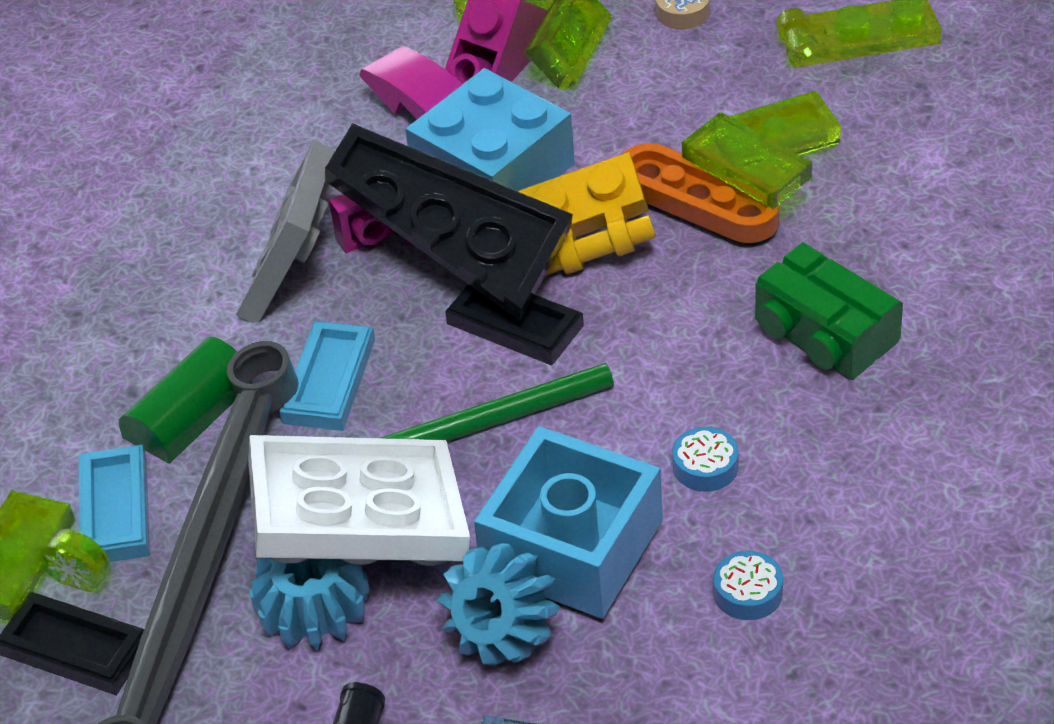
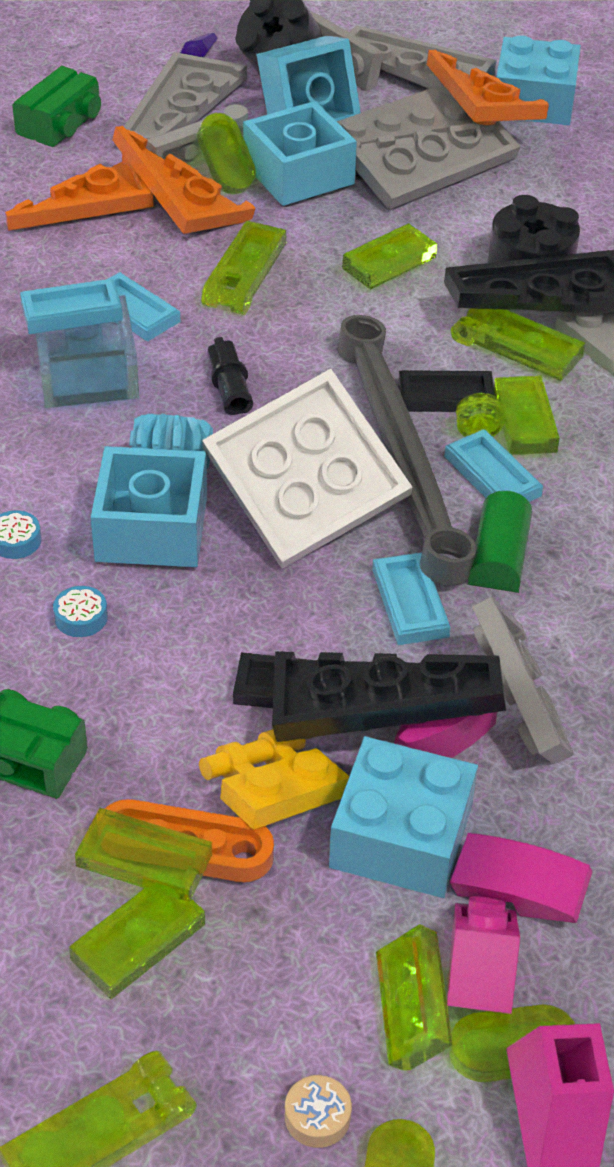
camera: 150 degrees right, 0 degrees up
green bar [380,363,614,442] -> none

